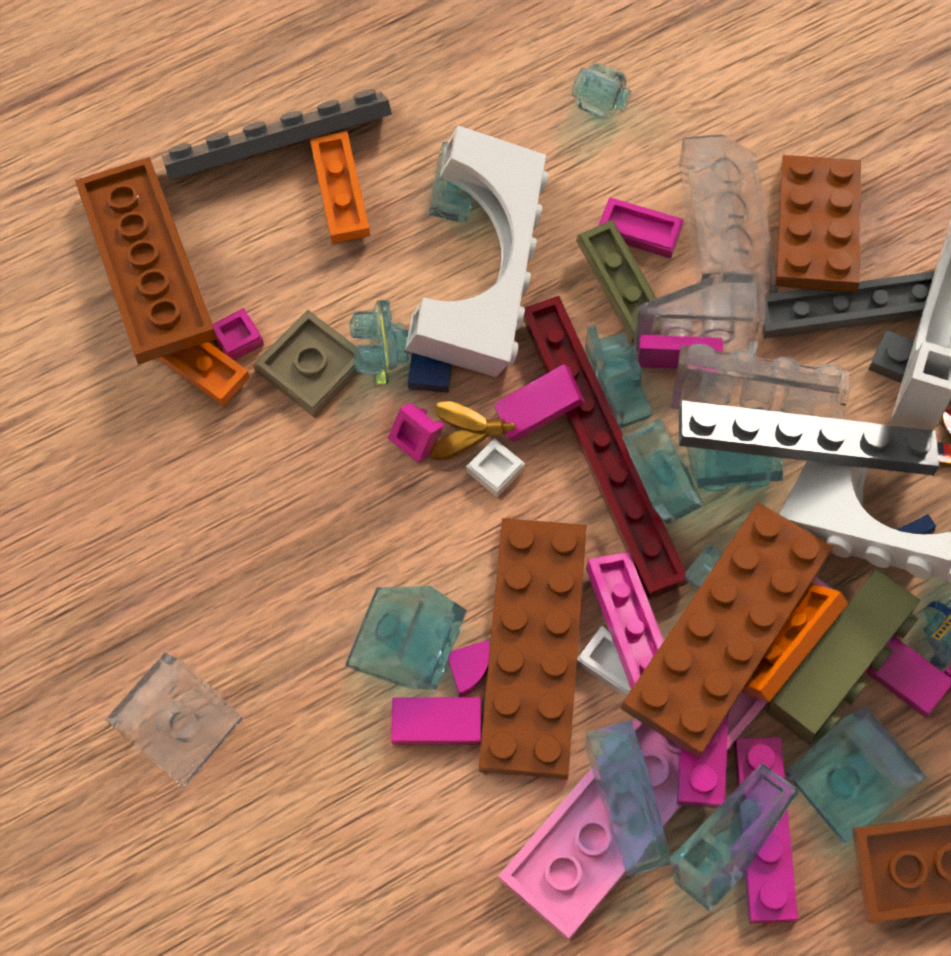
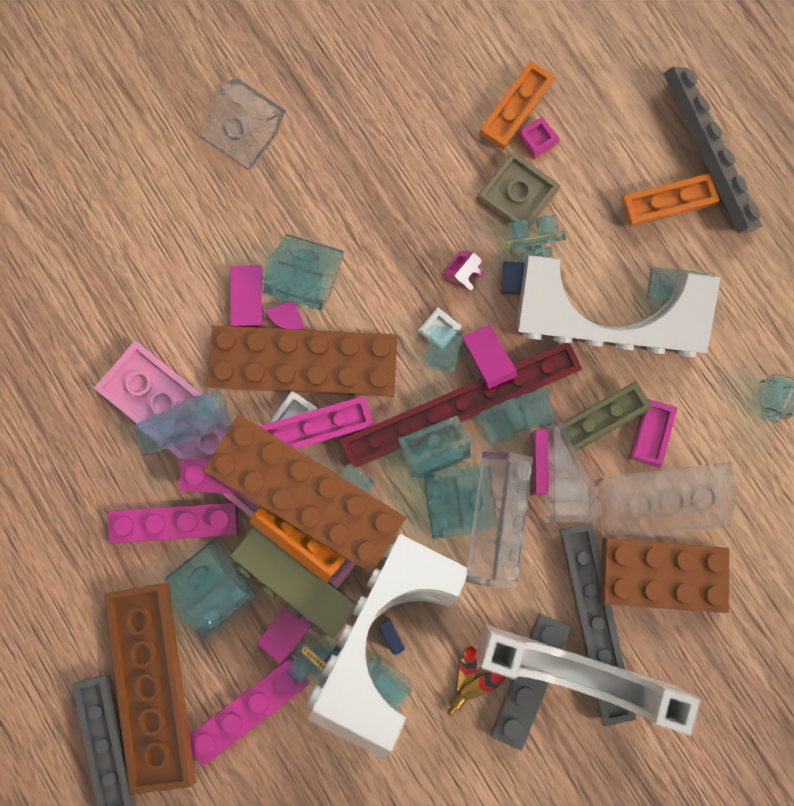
camera: 85 degrees right, 15 degrees up
dark orange plate [75,157,217,365] -> none
pearl gold piece [430,401,516,460] -> none
clear light blue slope [669,763,798,911] -> none
plate [679,401,939,476] -> none
none -> clear light blue panel [424,325,463,373]

